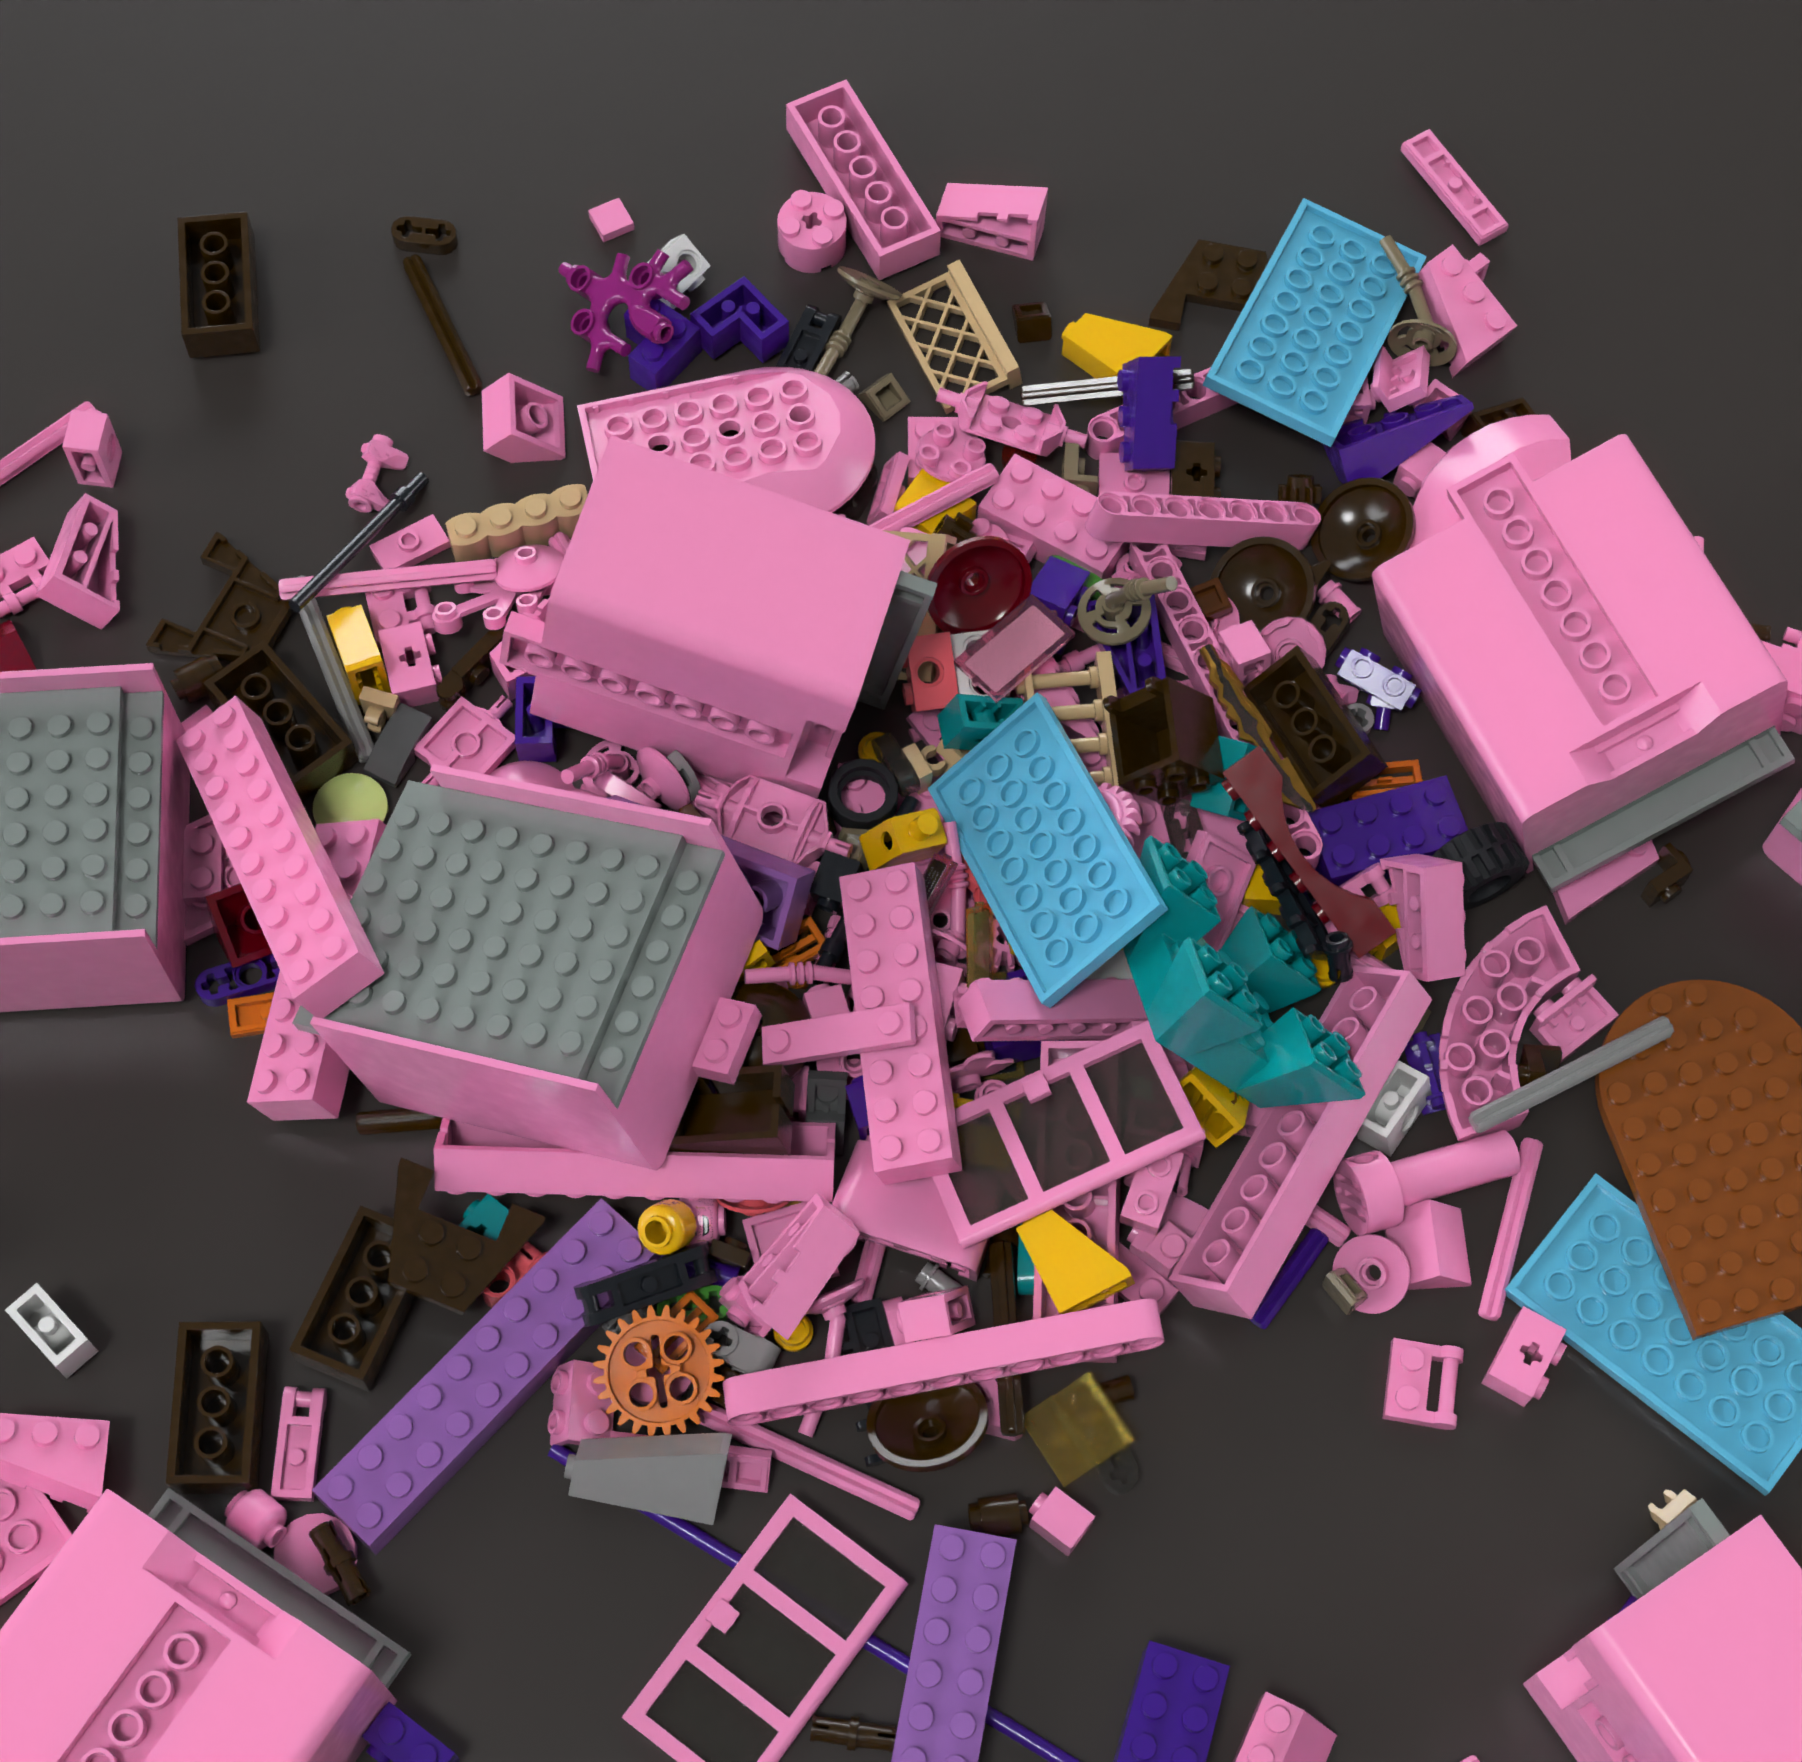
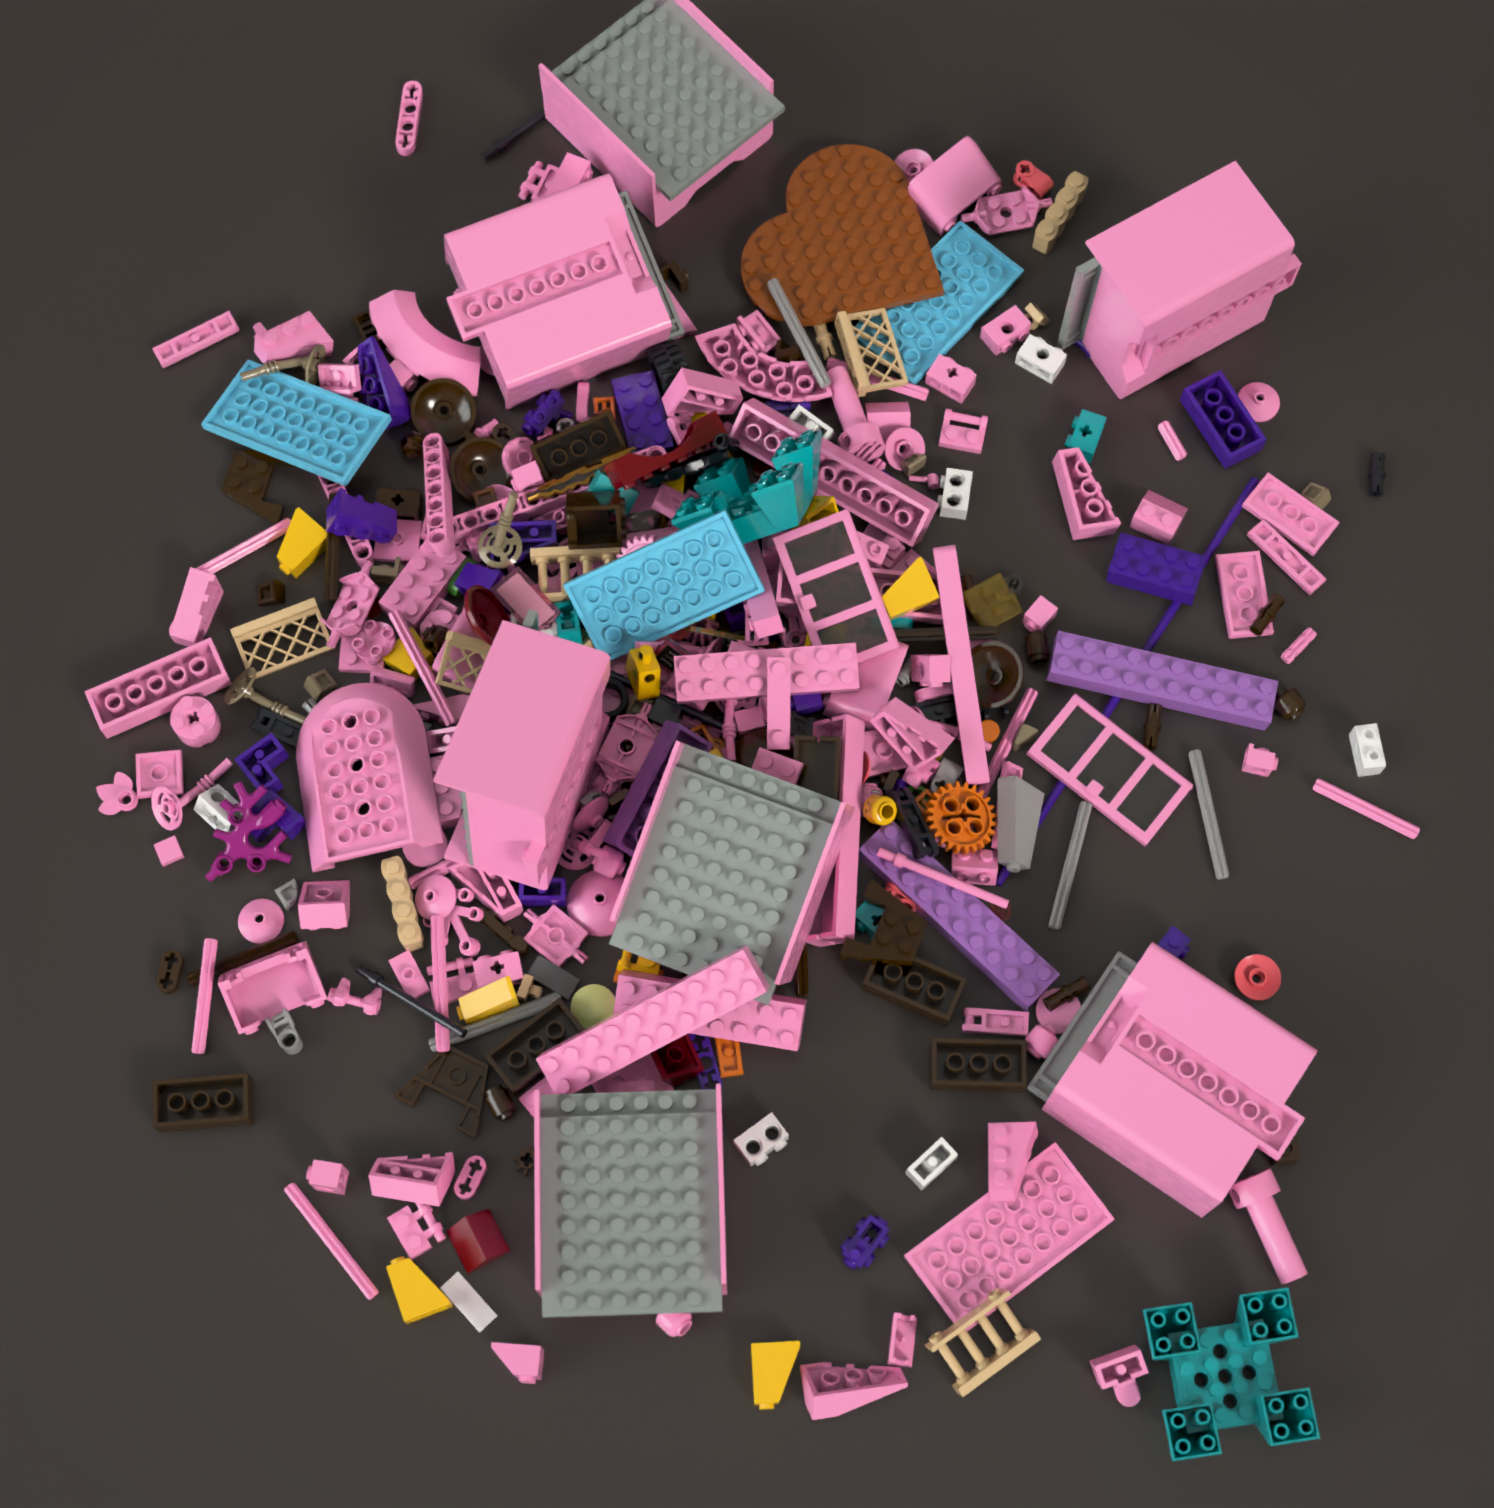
camera: 85 degrees left, 5 degrees up
none -> bright pink plate [96,772,138,815]
none -> bright pink plate [136,749,184,799]
none -> bright pink dish [151,758,233,830]
none -> bright pink axle [192,938,218,1054]
none -> bright pink axle [195,518,291,574]
none -> bright pink windscreen [218,941,328,1035]
none -> bright pink dish [238,899,284,944]
none -> light grey piece [265,1007,303,1055]
none -> light grey tile [274,879,299,911]
none -> bright pink beam [454,1155,487,1200]
none -> bright pink beam [576,382,590,421]
none -> white brick [734,1112,789,1167]
none -> tan pin [813,323,837,361]
none -> tan fence [834,308,908,397]
none -> bright pink bar [877,847,1009,909]
none -> bright pink hand [909,473,940,489]
none -> white brick [937,468,973,520]
none -> bright pink brick [980,305,1031,356]
none -> orange tile [981,720,1000,743]
none -> clear red tile [989,903,1012,923]
none -> dark tan slope [1012,724,1039,751]
none -> white brick [1015,334,1067,384]
none -> light grey axle [1048,801,1092,930]
none -> bright pink wedge [1052,447,1121,540]
none -> teal brick [1064,409,1107,463]

